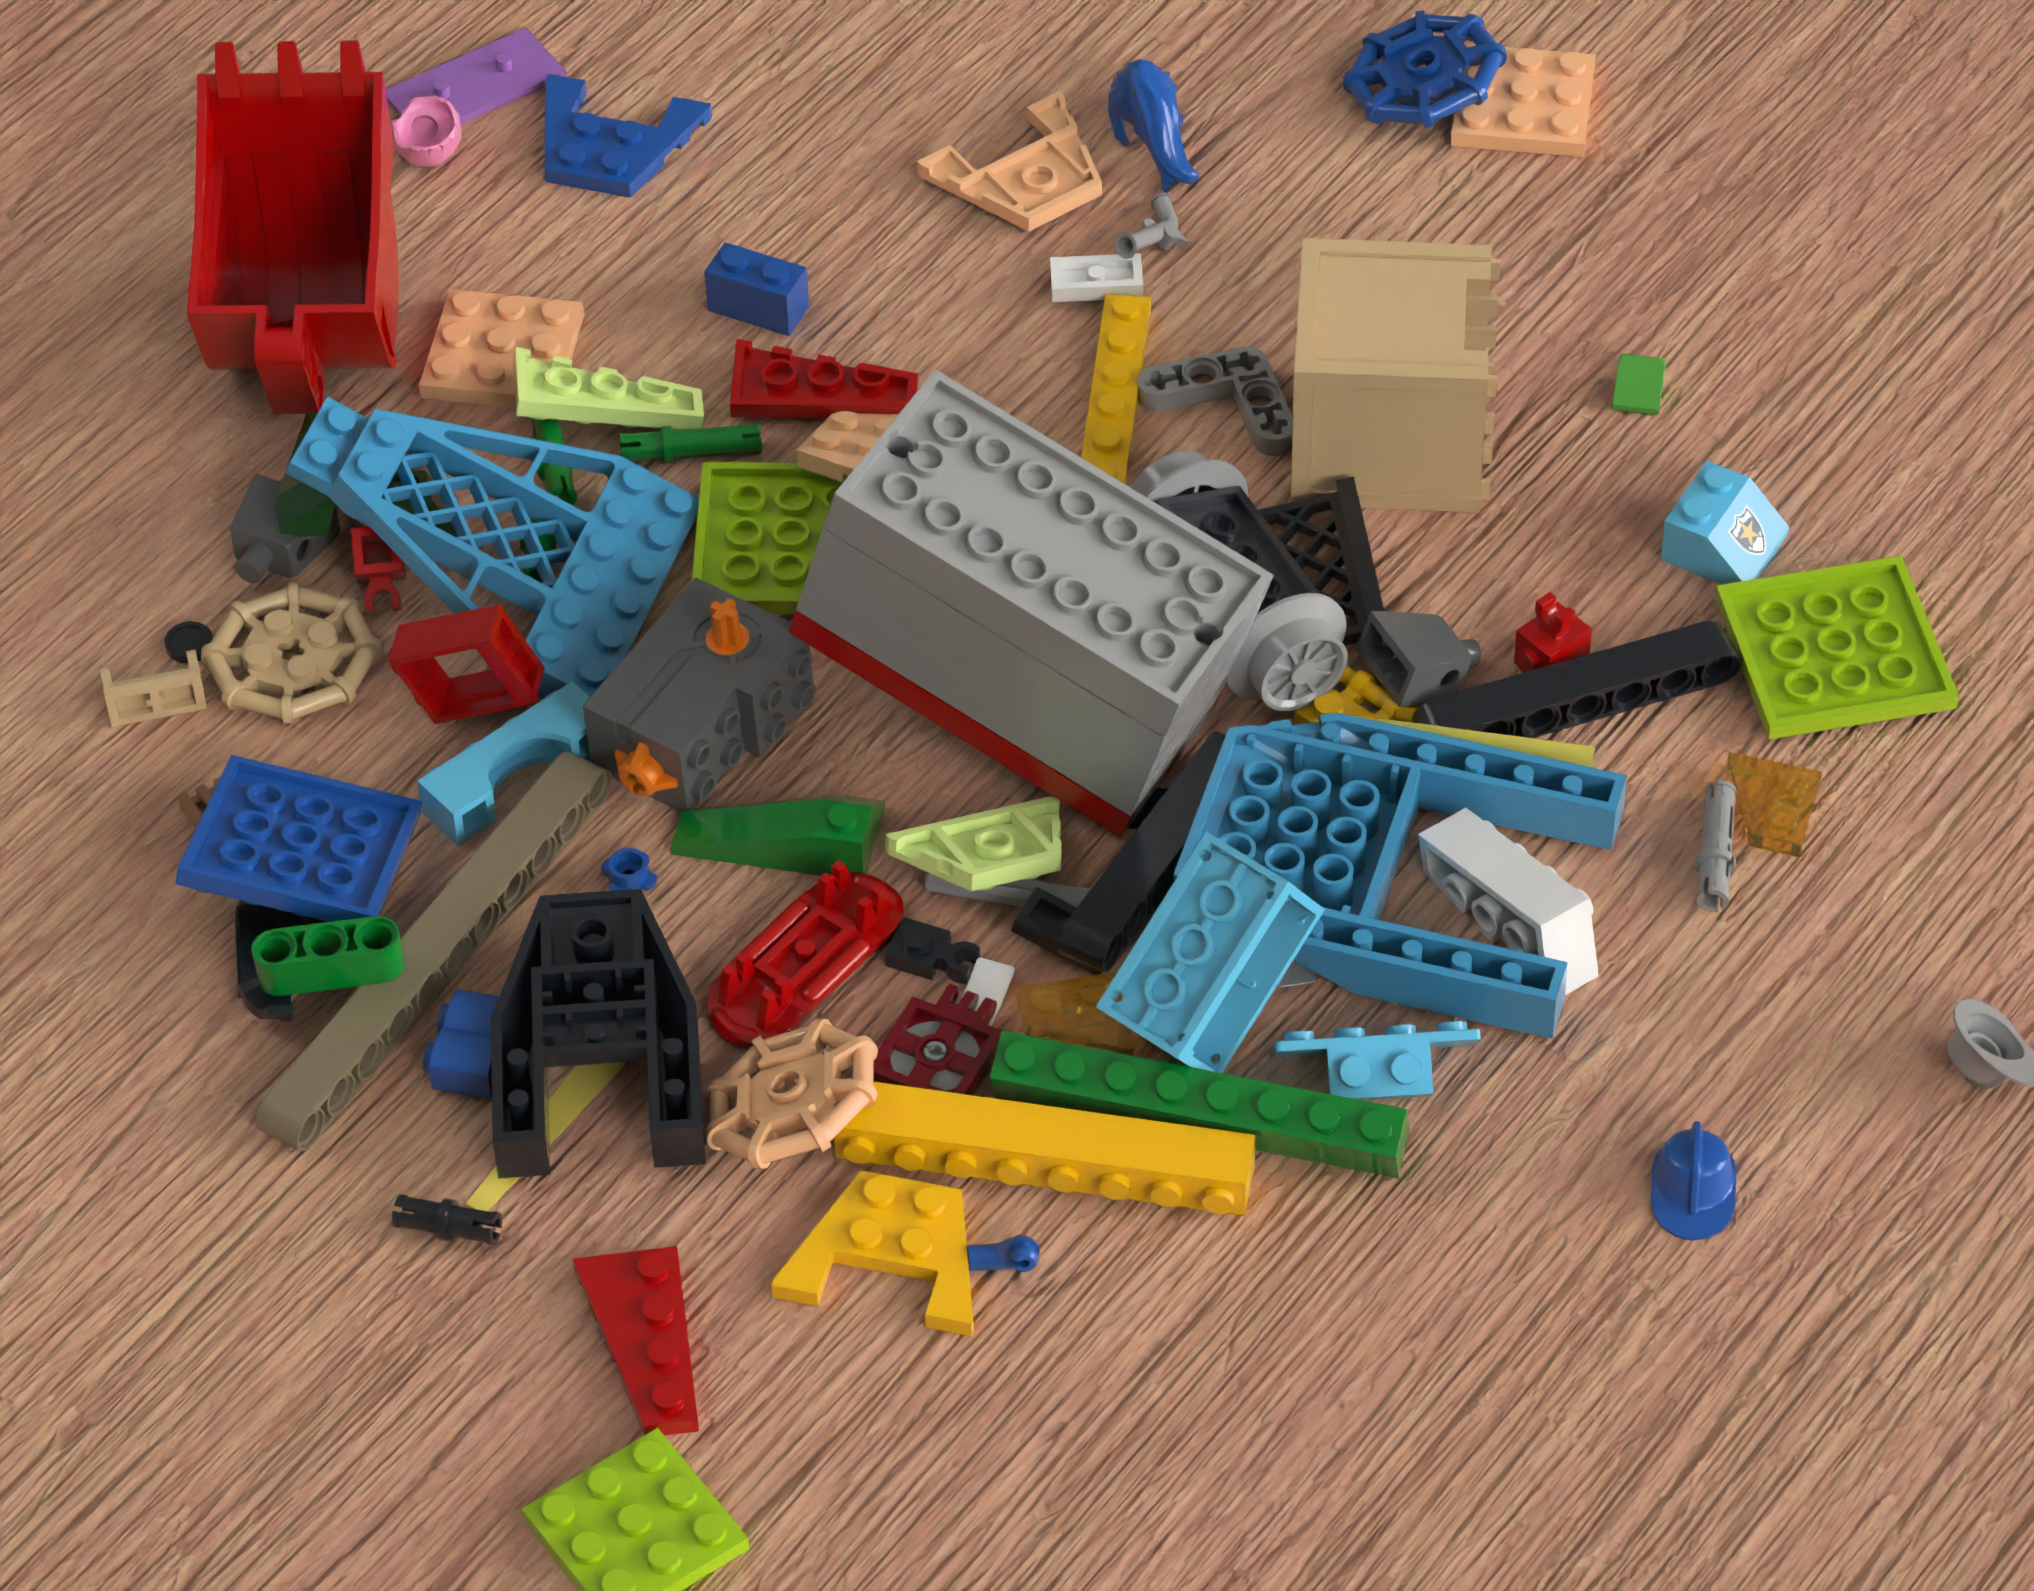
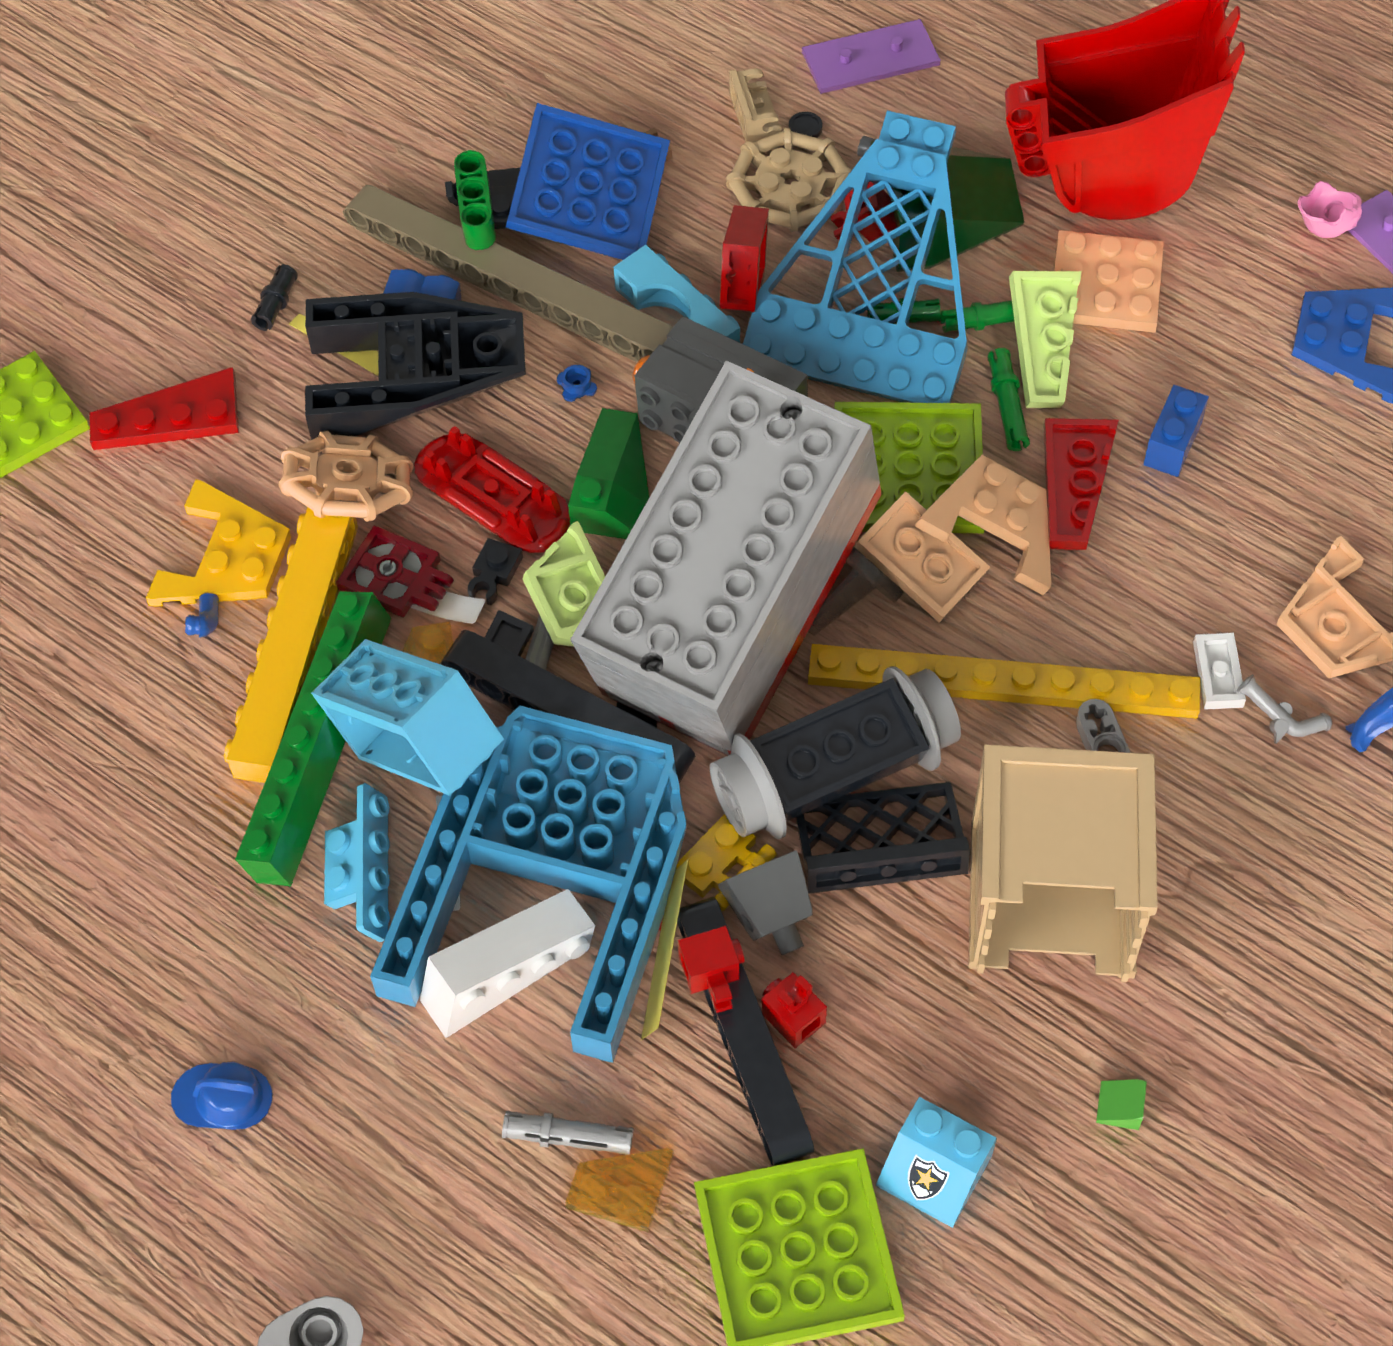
camera: 90 degrees right, 10 degrees up
none -> red brick [678,926,745,1013]
none -> medium lavender piece [802,19,941,94]

